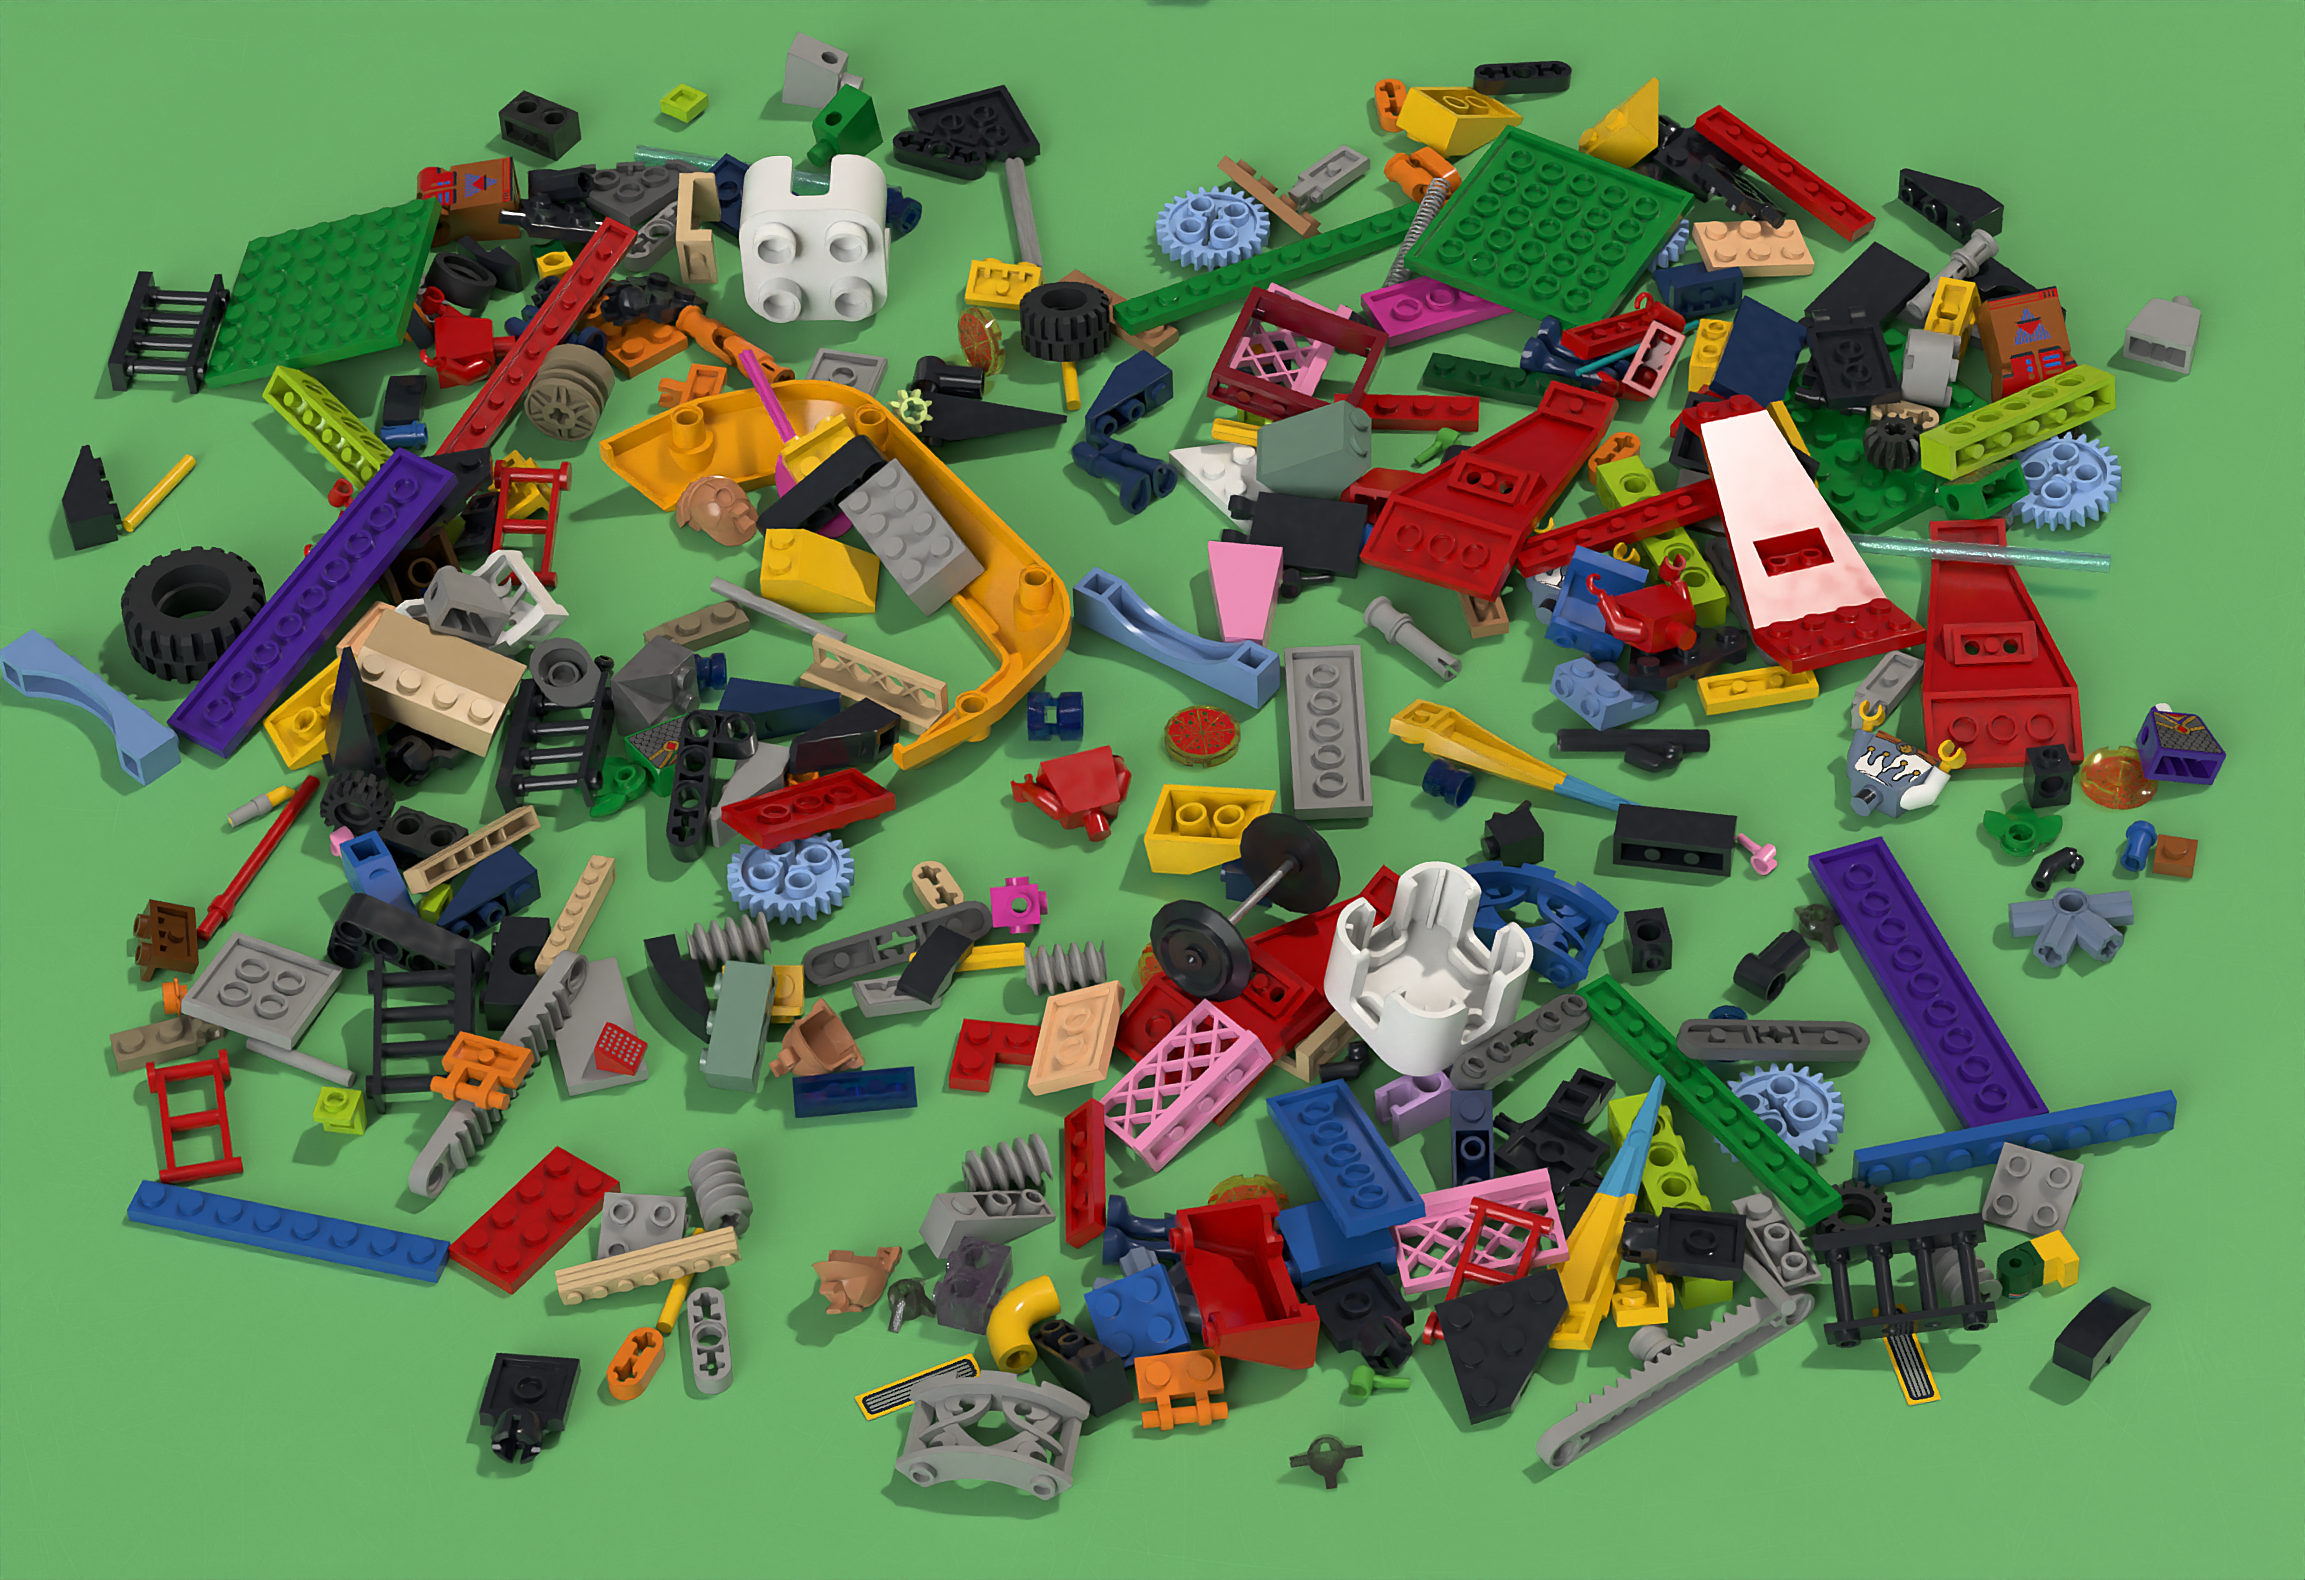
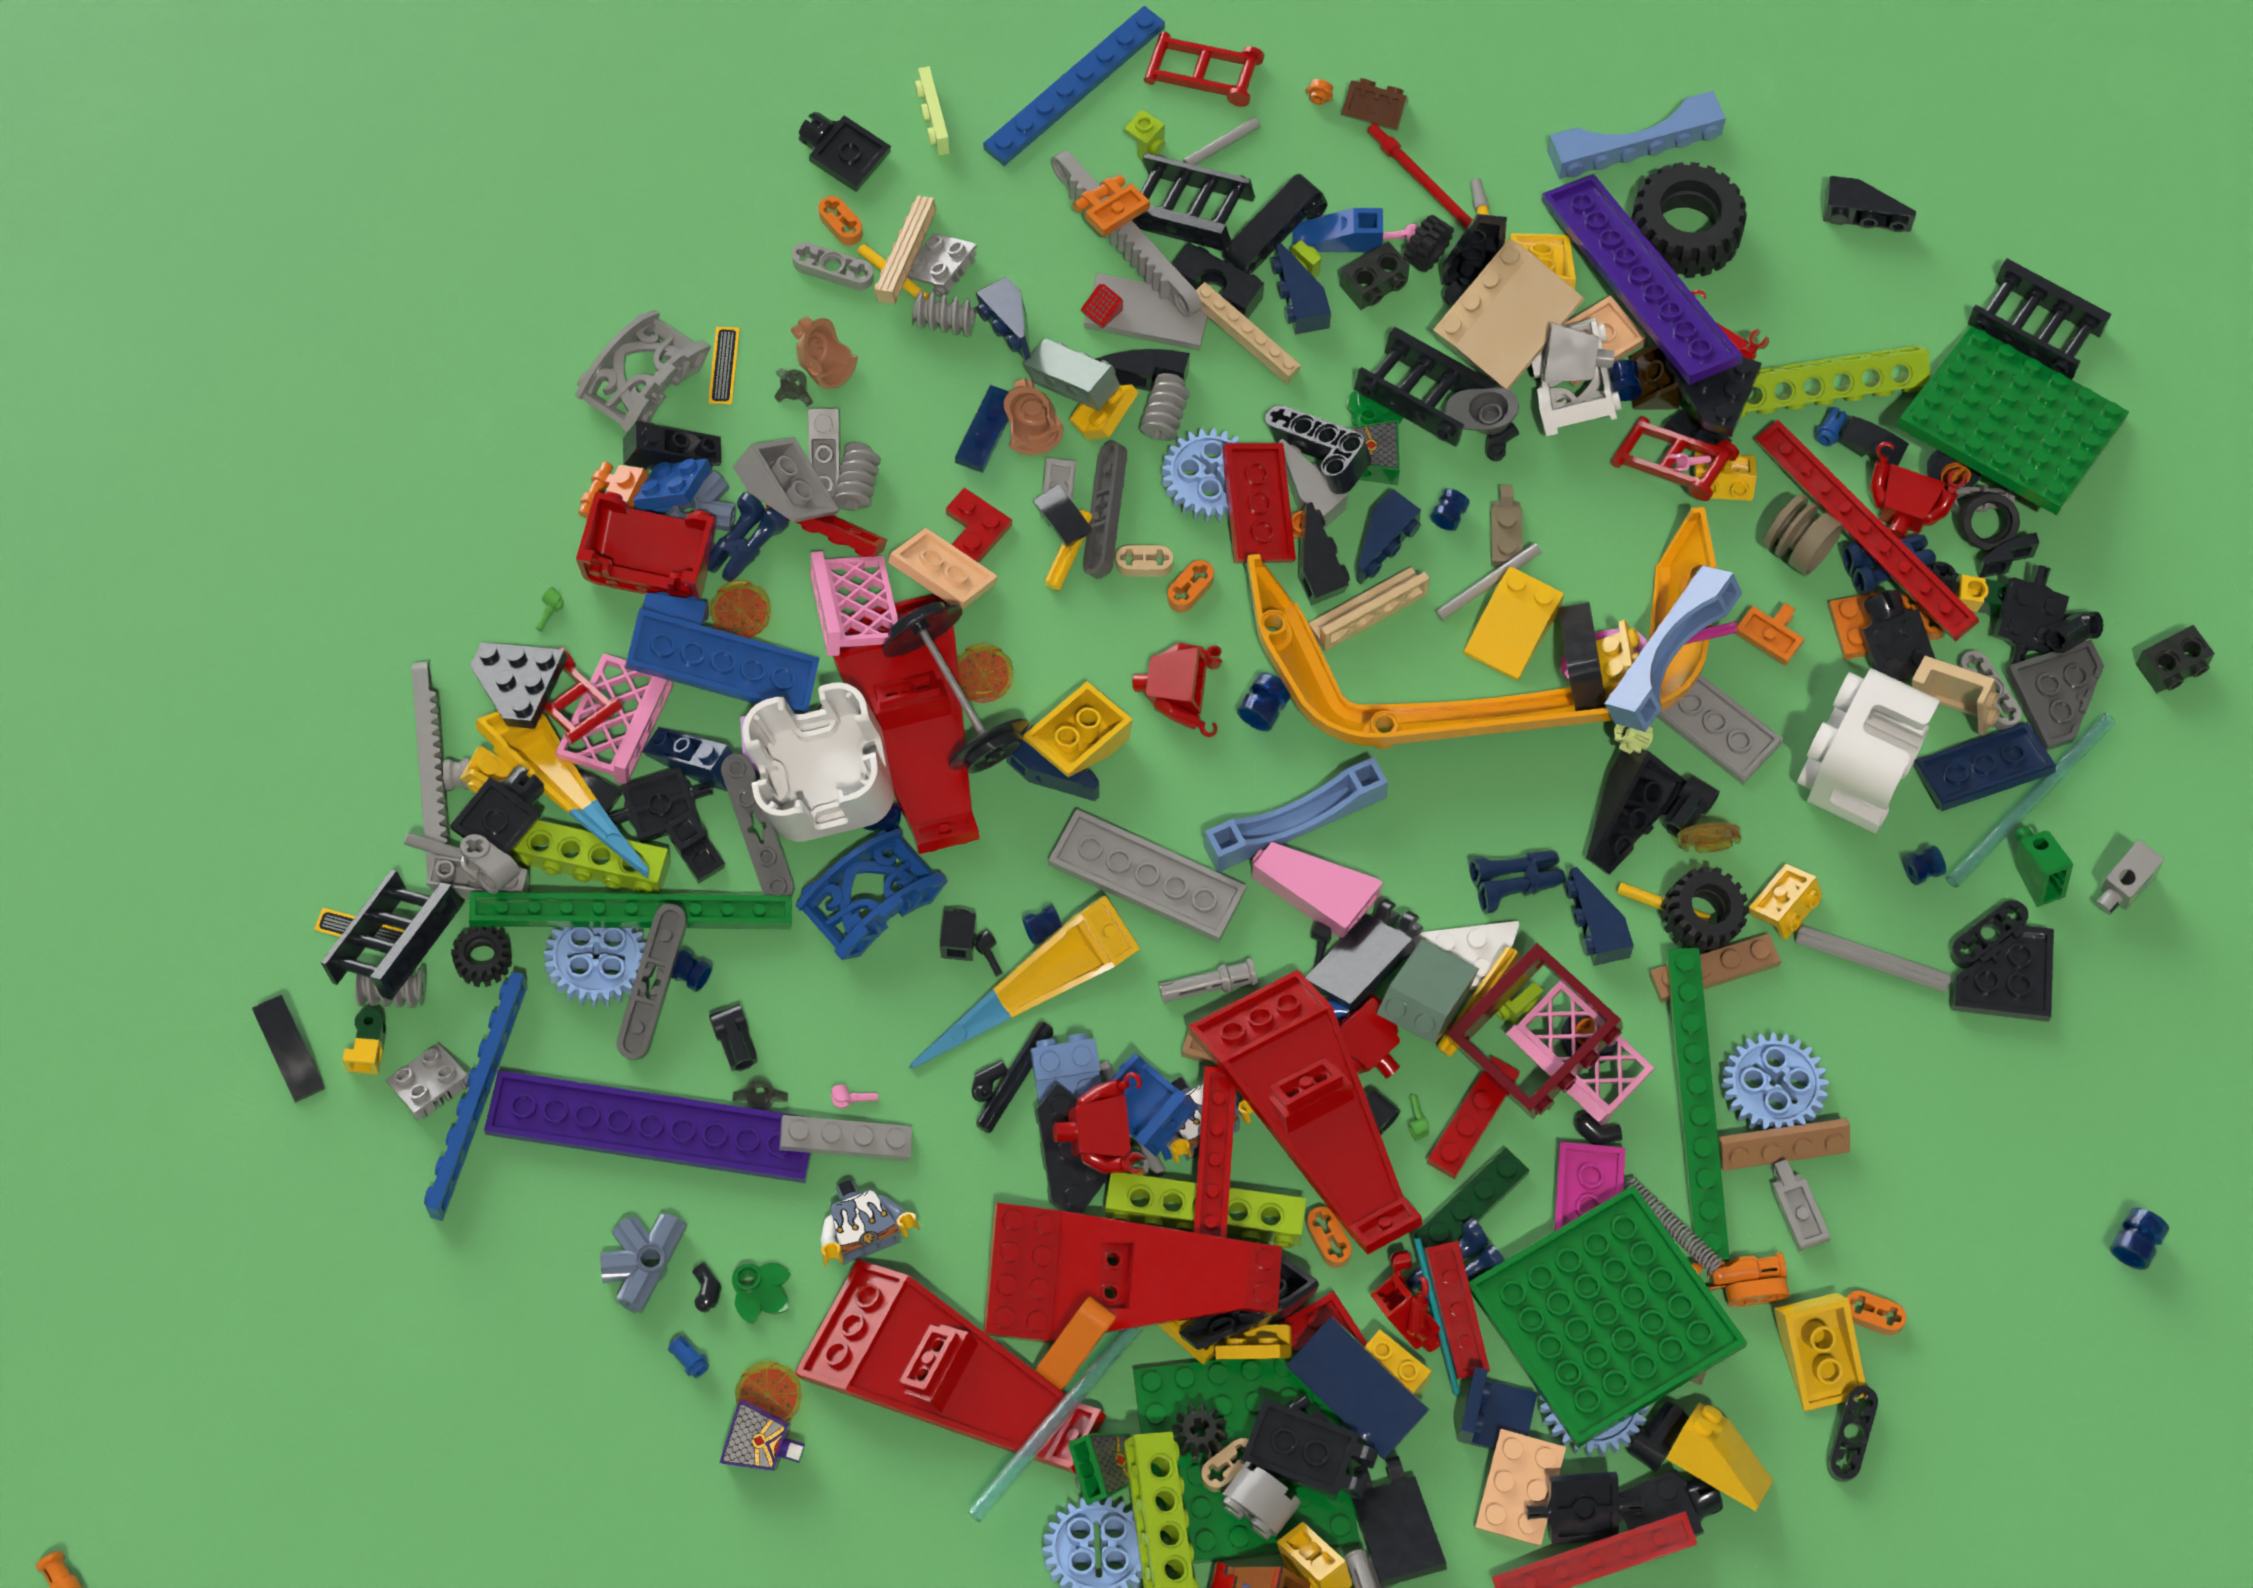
camera: 115 degrees right, 20 degrees up
dark tan hinge [109,1015,225,1073] -> none
yellow bar [121,454,196,532] -> none
light grey plate [181,931,343,1051] -> none
tan piece [403,805,541,894] -> none
dark orange piece [417,156,521,248] -> none
red plate [448,1146,621,1295] -> none
flat silver slope [610,635,700,737] -> none
lime plate [660,83,709,123] -> none
orange piece [676,305,795,384] -> none
nougat helmet [676,475,759,547] -> none
light grey brick [838,457,985,617] -> none
clear purple brick [932,1236,1013,1336] -> none
yellow cylinder [986,1274,1061,1374] -> none
dark pink brick [990,876,1048,934] -> none
light grey piece [1024,940,1107,996] -> none
tile [1164,705,1241,768] -> none
clear smoke piece [1289,1434,1364,1489] -> none
black plate [1300,1263,1414,1373] -> none
black brick [1613,803,1737,877] -> none
black brick [1623,907,1673,974] -> none
yellow plate [1697,665,1819,716] -> none
light grey hinge [1850,650,1924,730] -> none
black brick [2023,744,2074,809] -> none
dark orange plate [2152,834,2198,878] -> none
none -> light grey piece [460,834,520,894]
none -> light grey slope [733,437,840,523]
none -> light grey plate [779,1115,912,1161]
none -> yellowish green plate [914,66,949,156]
none -> slope [976,277,1031,360]
none -> orange beam [1035,1296,1116,1391]
none -> orange beam [1167,560,1214,612]
none -> medium blue arch [1605,565,1742,732]
none -> bright pink hand [1667,453,1711,472]

